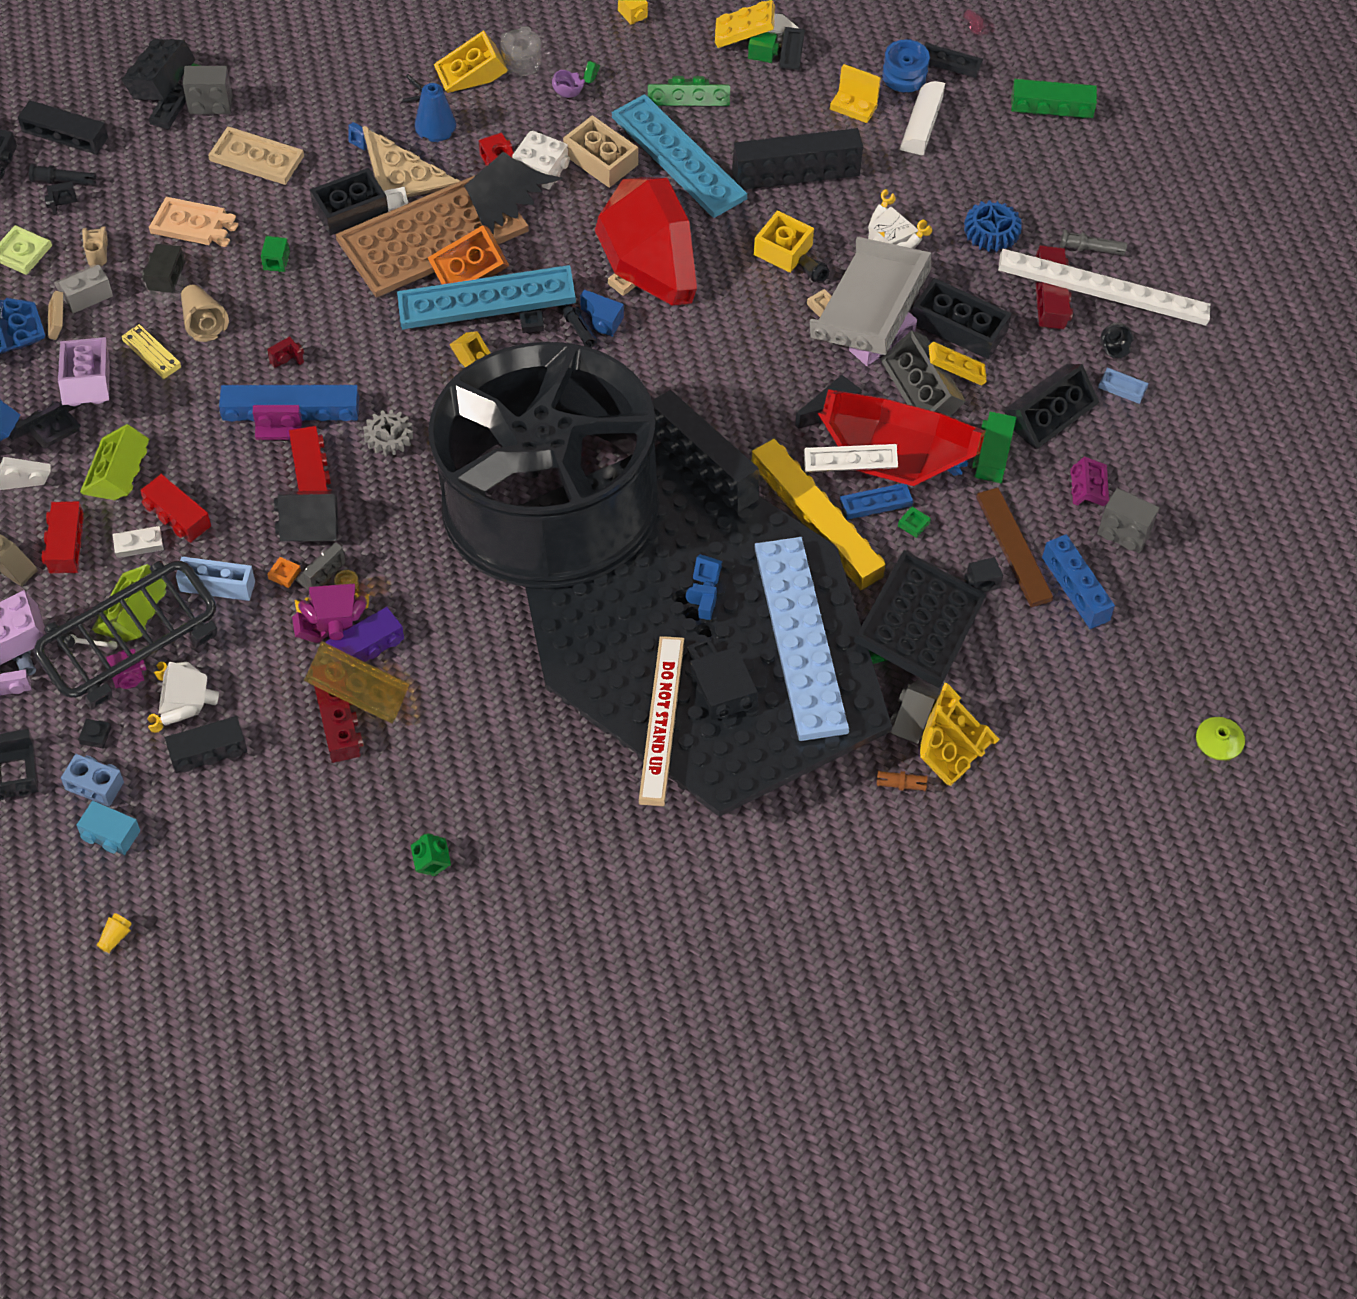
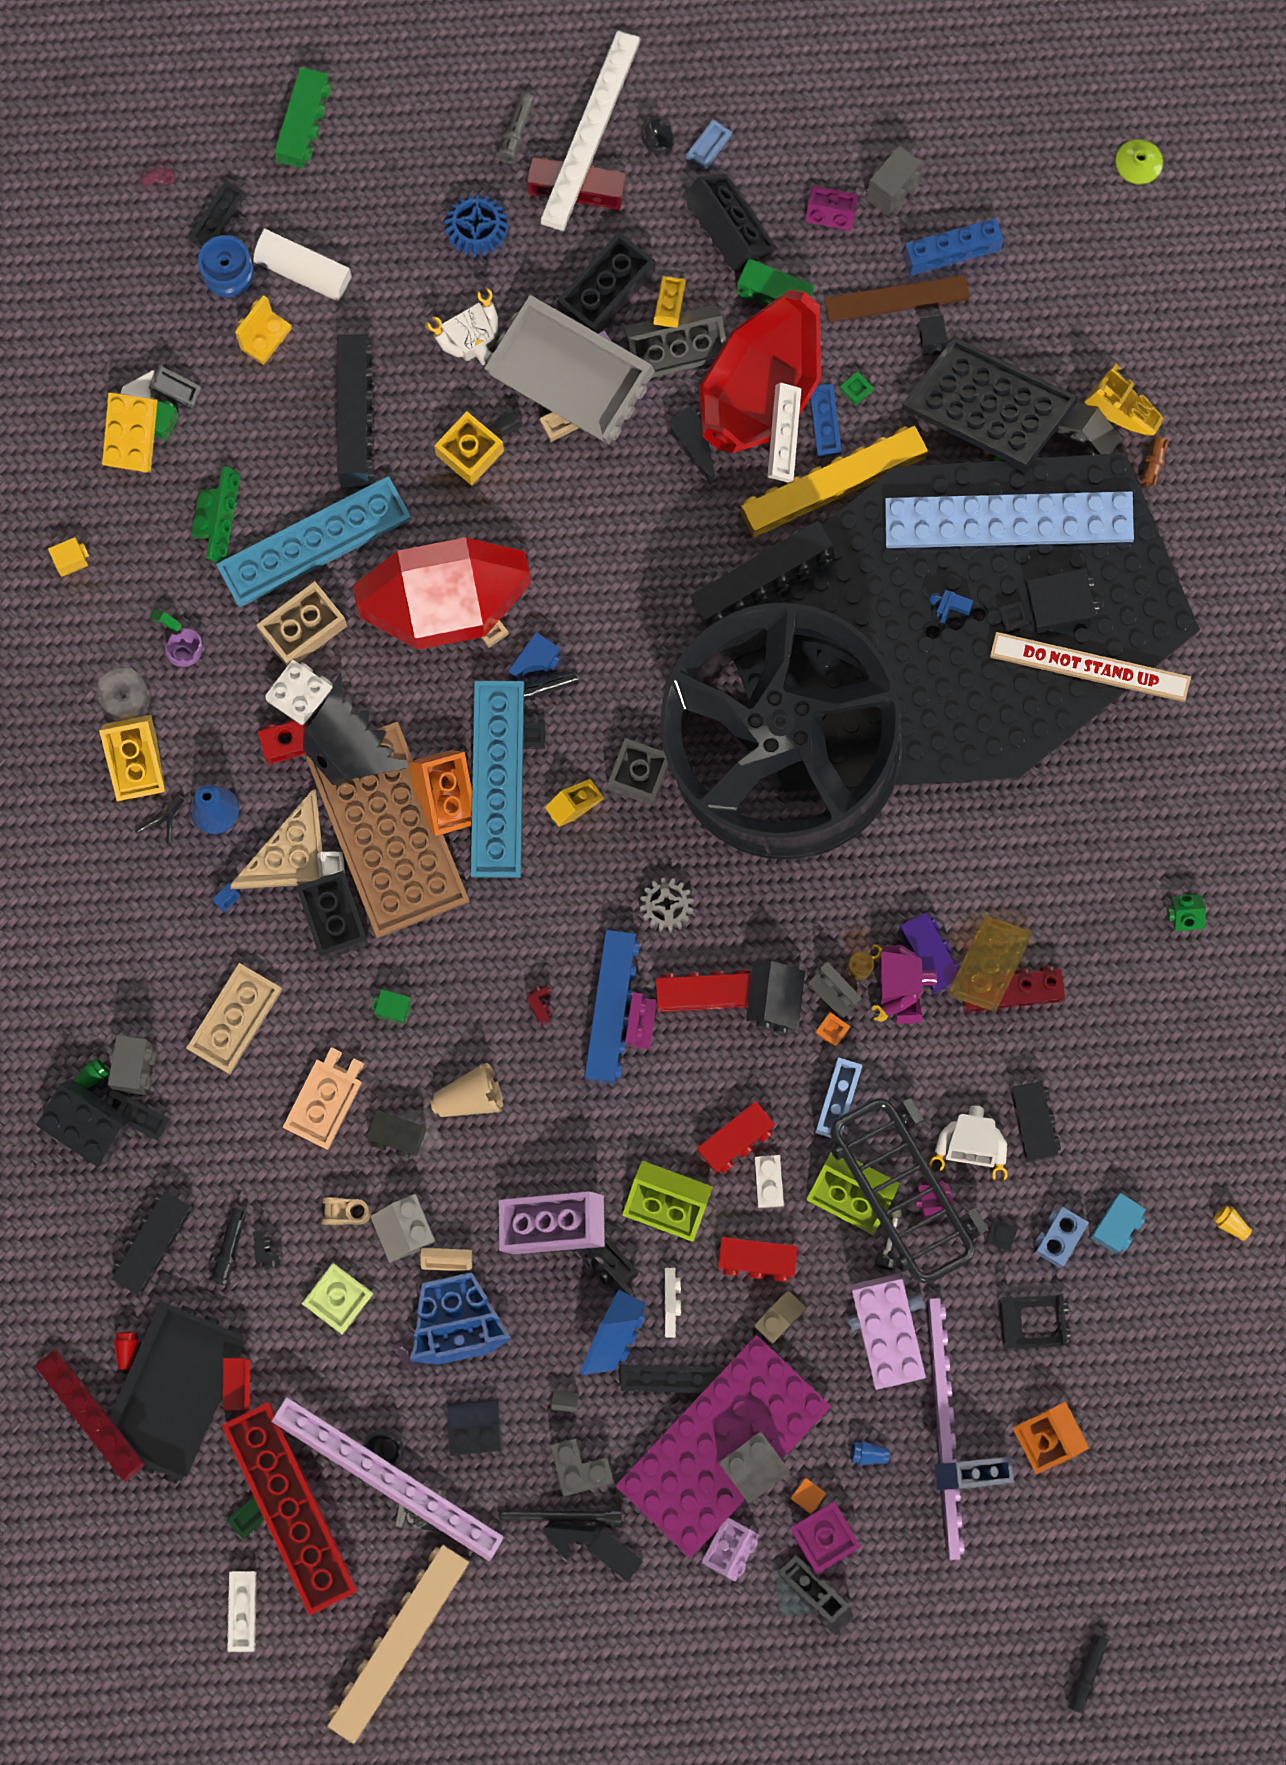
camera: 80 degrees left, 20 degrees up
light yellow tile [122,324,181,379] -> none
blue tile [693,554,722,586] -> none

